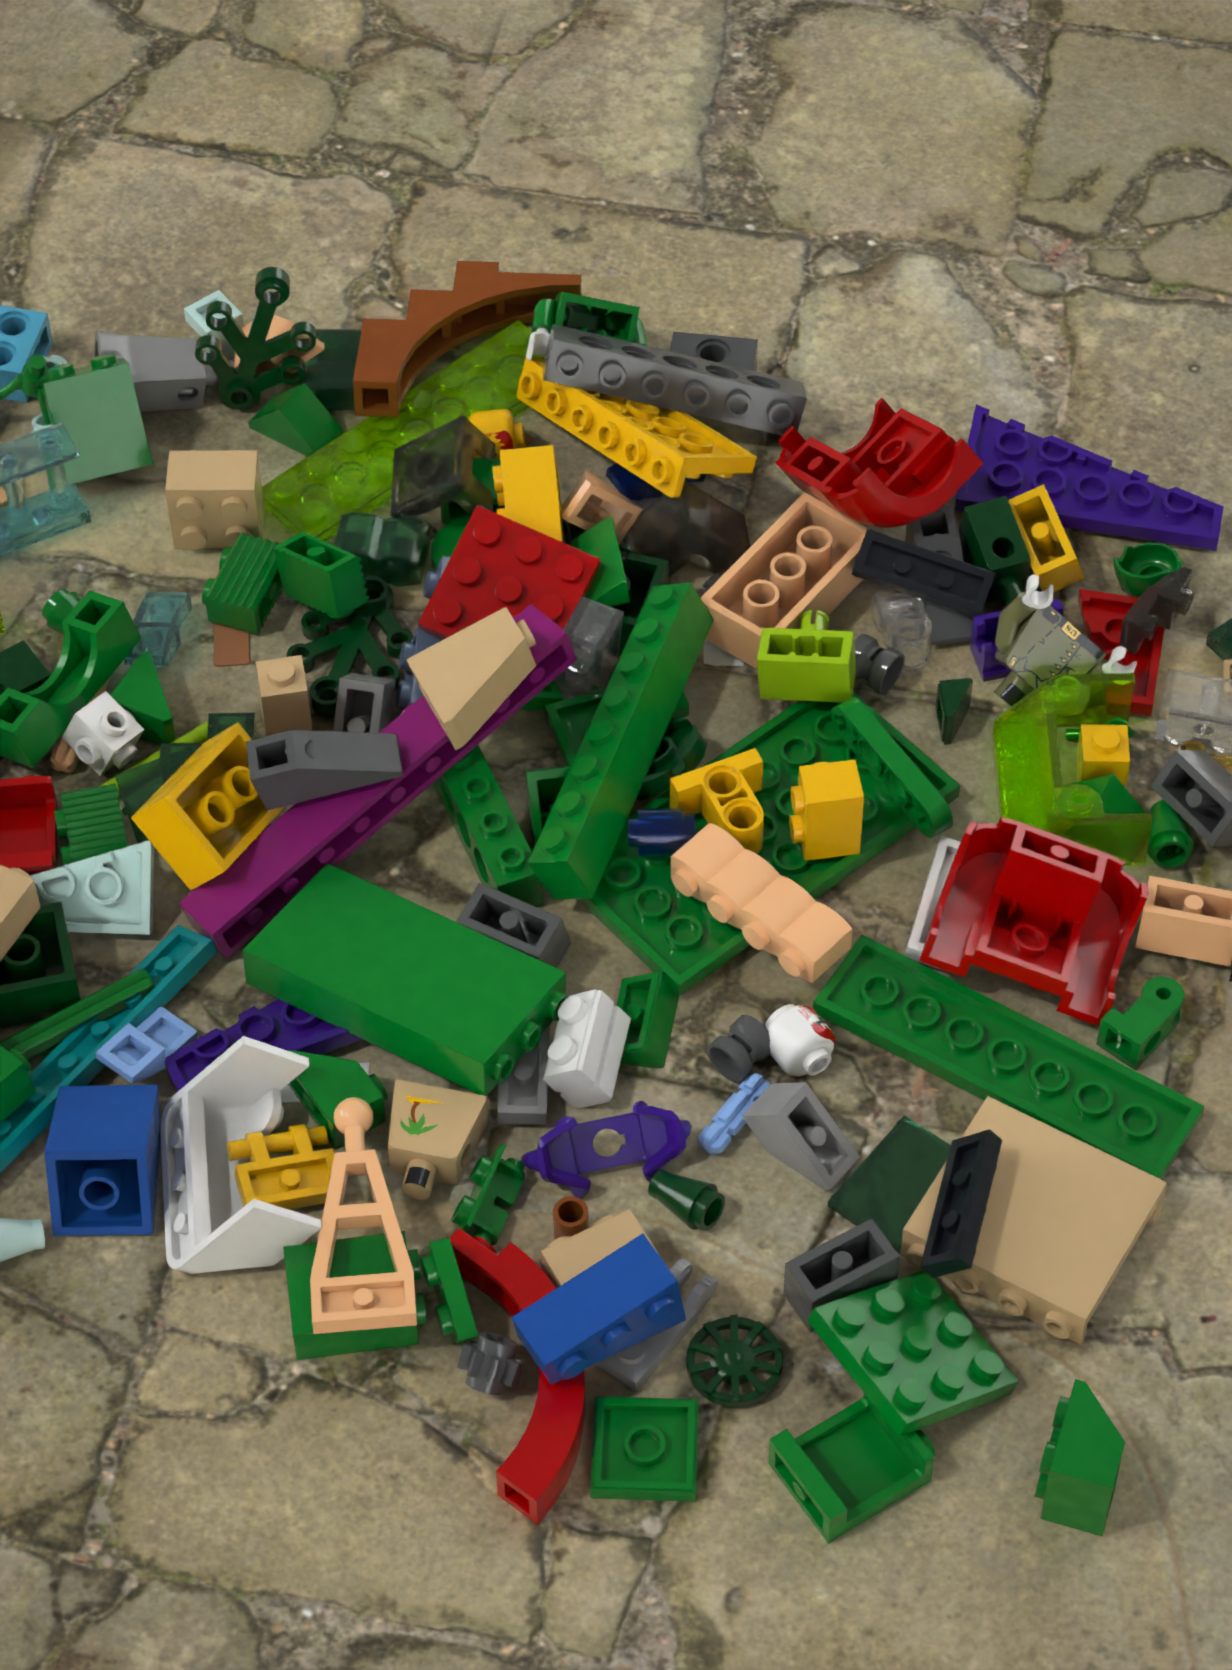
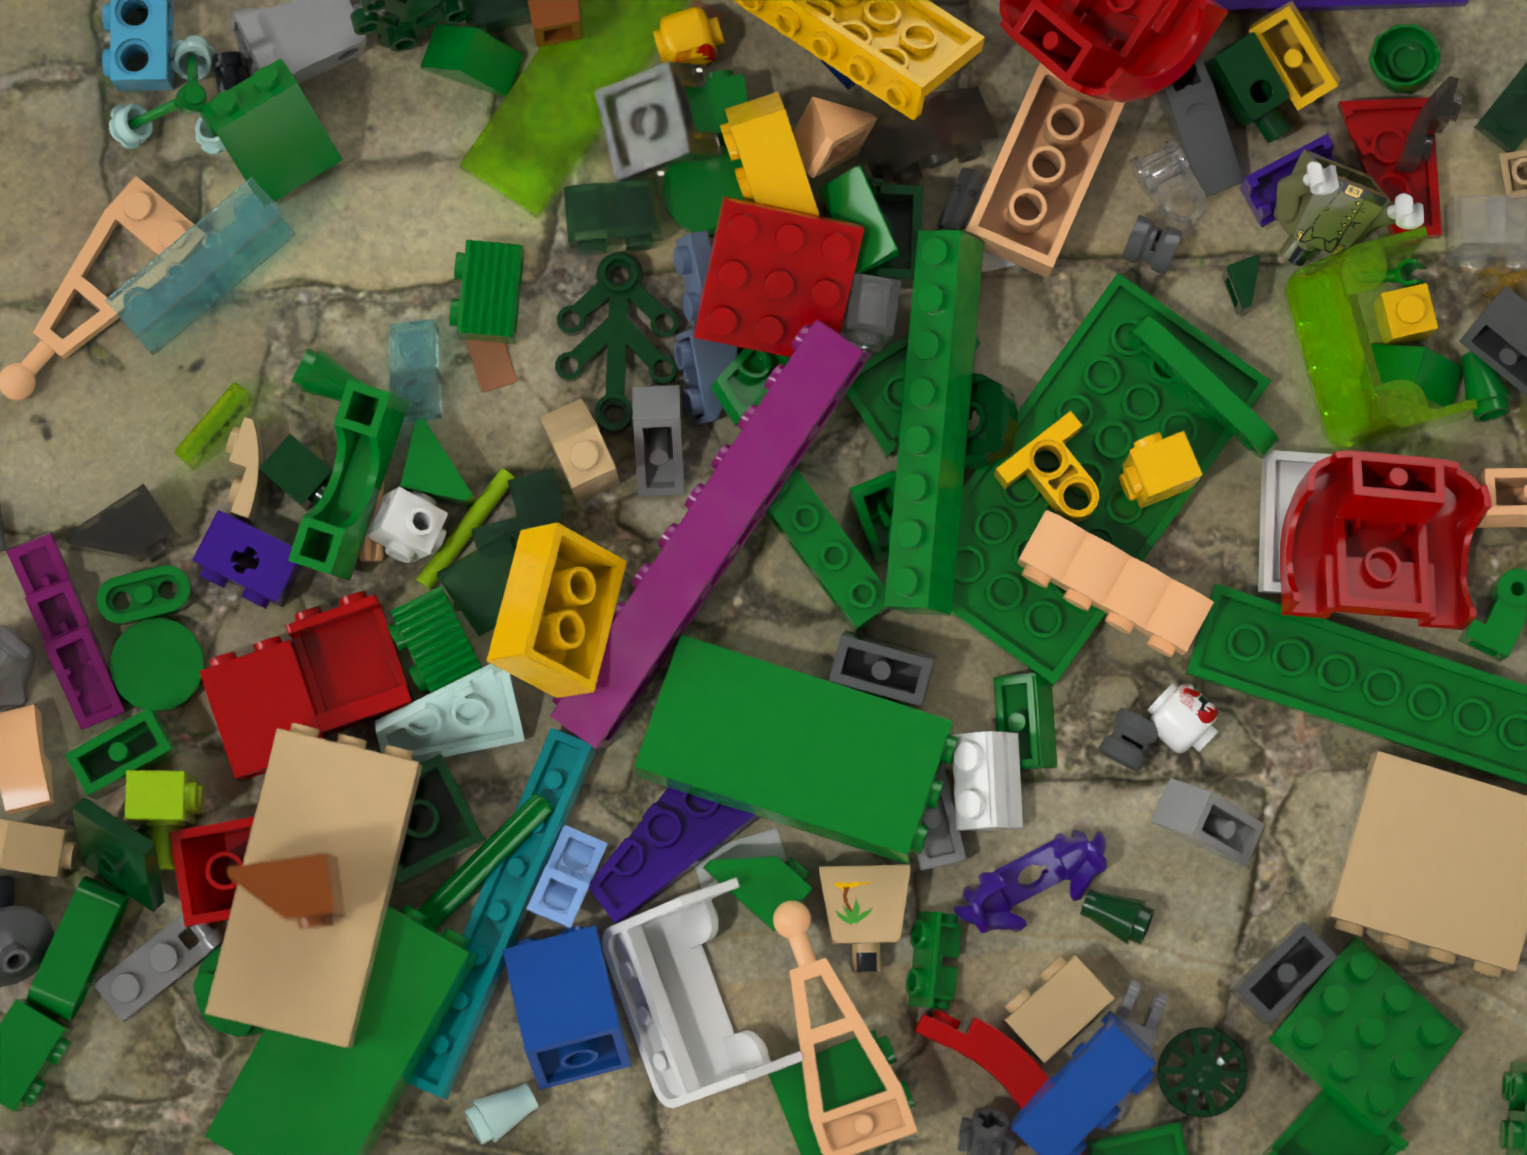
camera: 15 degrees left, 30 degrees up
tan brick [165,450,265,550] -> none
yellow plate [226,1124,335,1210] -> none
dark grey slope [246,730,404,810] -> none
green brick [274,532,369,619] -> none
tan slope [406,607,536,751] -> none
green wing [420,1237,479,1345] -> none
dark orange hinge [553,1196,589,1239] -> none
clear blue brick [628,808,695,856] -> none
light blue axle [698,1073,770,1155] -> none
lime brick [757,610,856,703] -> none
clear green piece [828,1115,951,1254] -> none
black plate [852,529,995,616] -> none
black plate [920,1129,1002,1278] -> none

